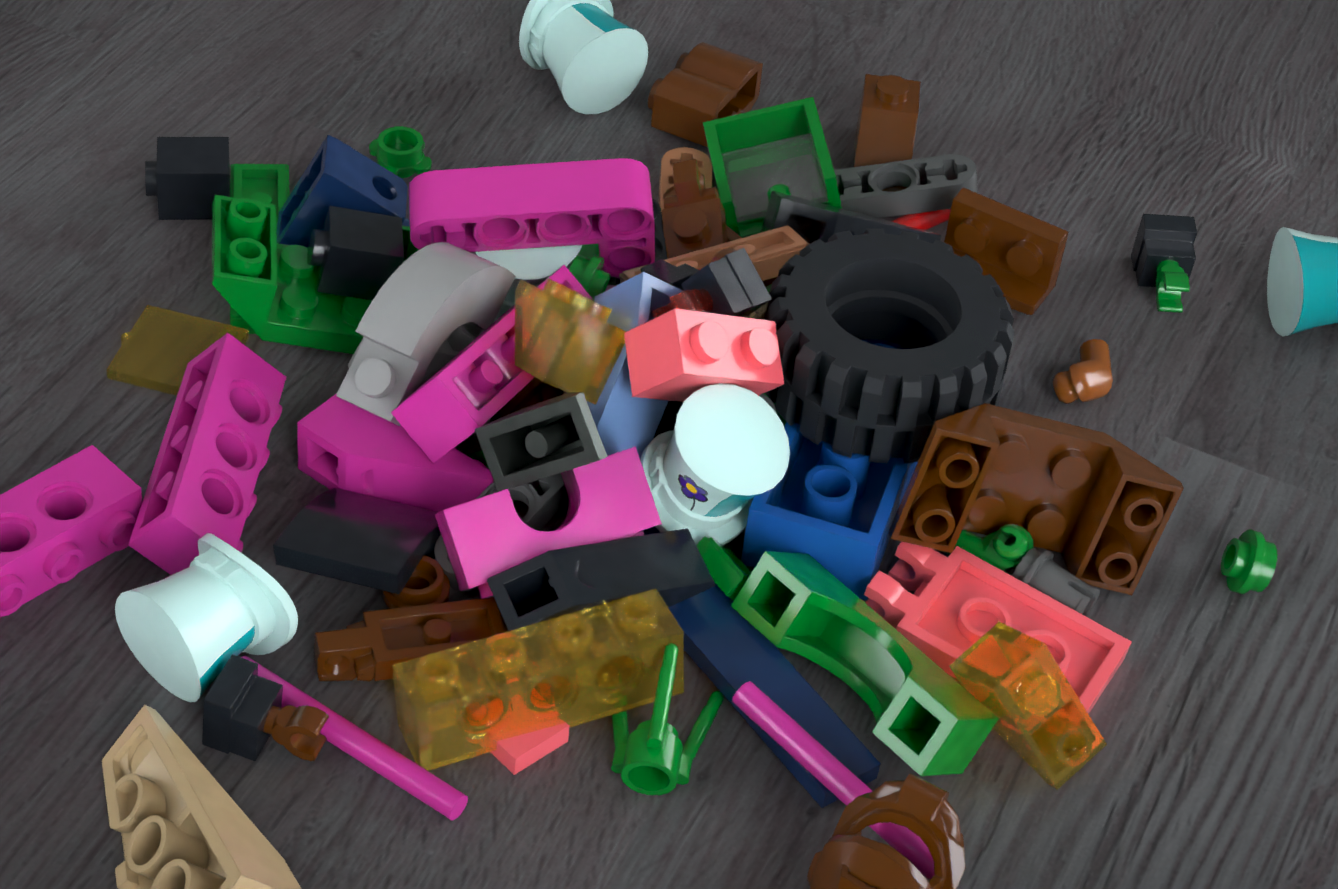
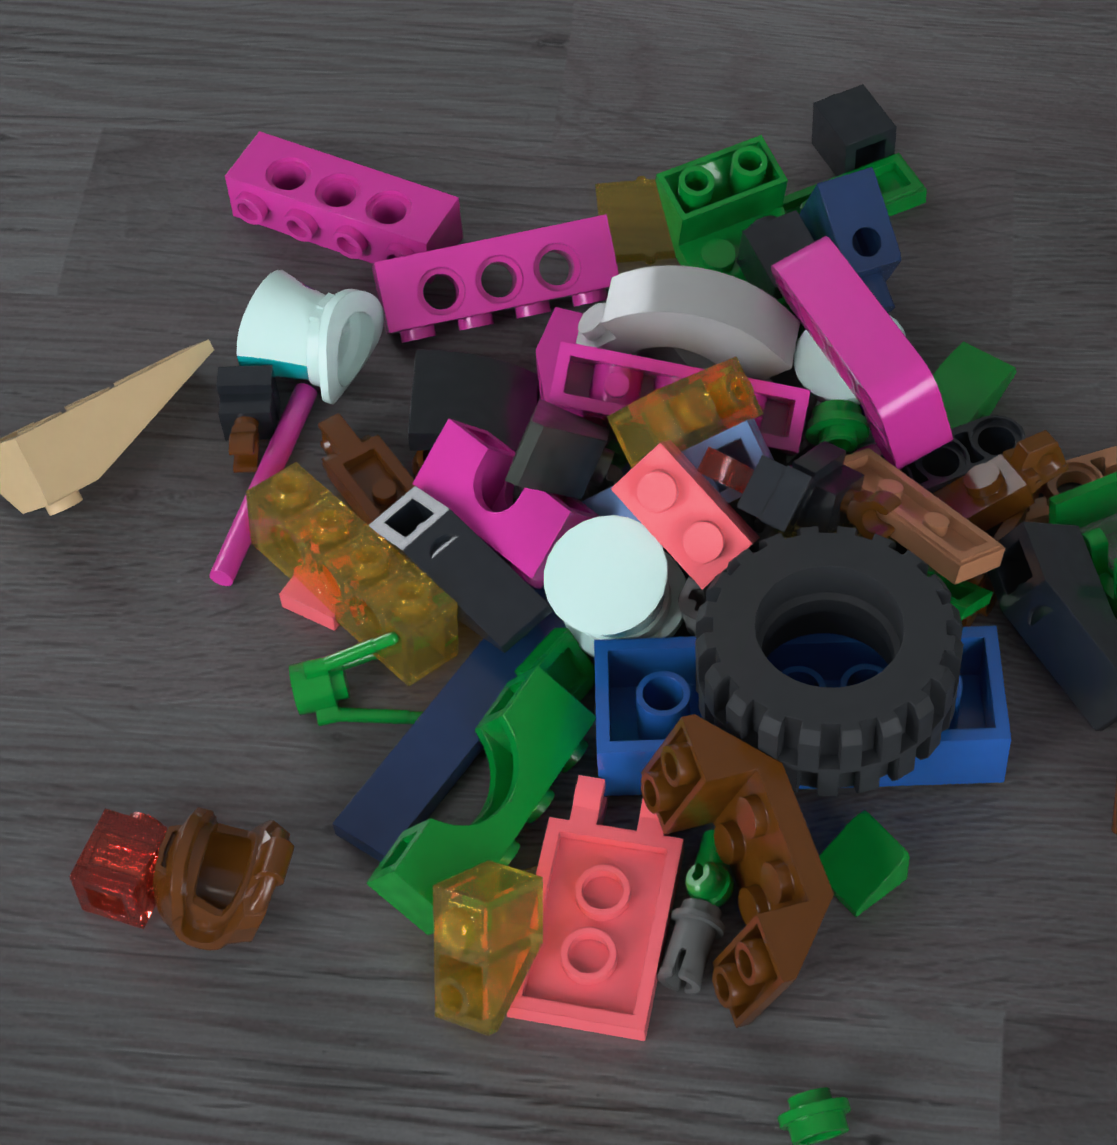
camera: 80 degrees right, 10 degrees up
green plate [369,126,432,178] -> none
dark pink bar [732,681,934,880] -> none
dark orange arm [1053,339,1113,404] -> none

